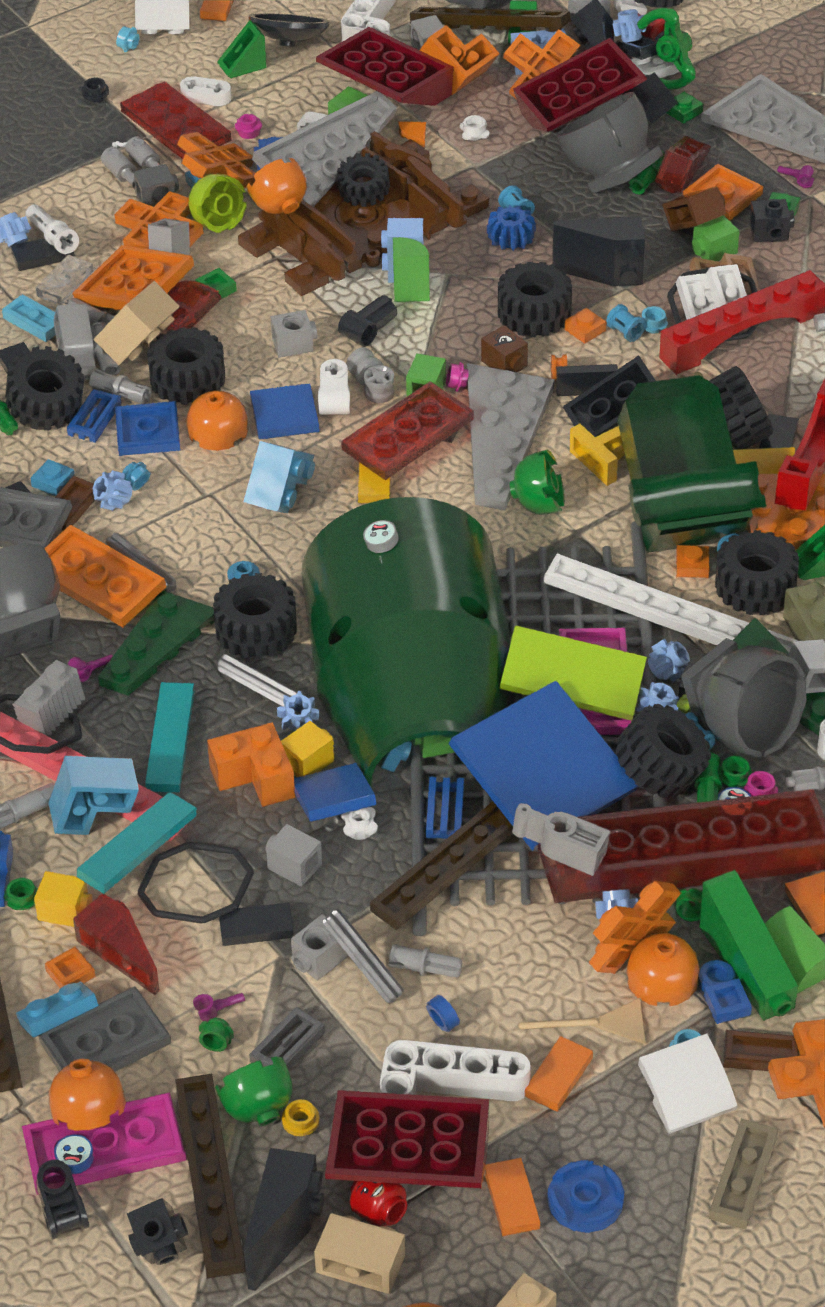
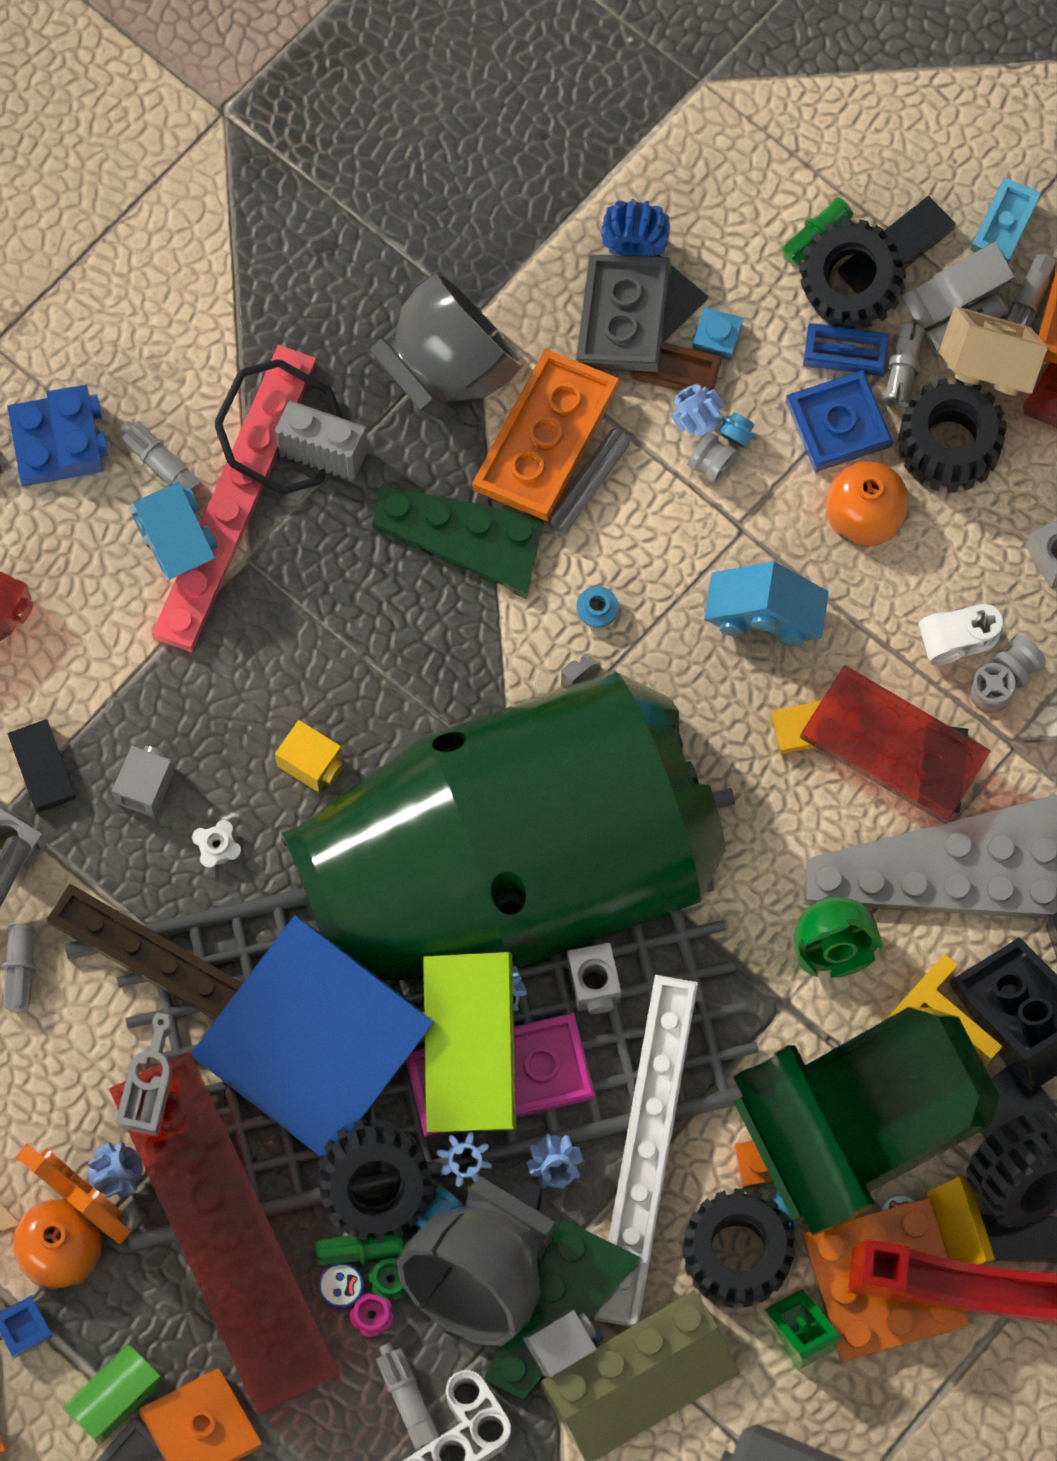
camera: 75 degrees right, 25 degrees up
green plate [4,878,38,910] -> none
yellow brick [34,871,92,928] -> none
magenta hand [68,654,113,682] -> none
teal tile [77,792,197,894] -> none
black piece [138,842,254,924] -> none
teal tile [145,682,195,792] -> none
orange brick [207,722,295,807] -> none
black tyre [213,573,297,660] -> none
axle [217,654,298,707] -> none
blue tile [250,383,320,439] -> none
light blue gear [277,691,319,731] -> none
blue tile [294,763,376,822] -> none
tile [363,520,399,553] -> none
bright green brick [406,353,446,405] -> none
blue tile [426,777,464,839] -> none
dark pink plate [446,362,469,392] -> none
green plate [676,888,702,922] -> none
blue tile [698,960,735,992] -> none
green slope [699,870,798,1021] -> none
none -> light grey tile [561,654,600,688]
none -> light grey brick [567,943,621,1014]
none -> light grey wheel [687,432,738,484]

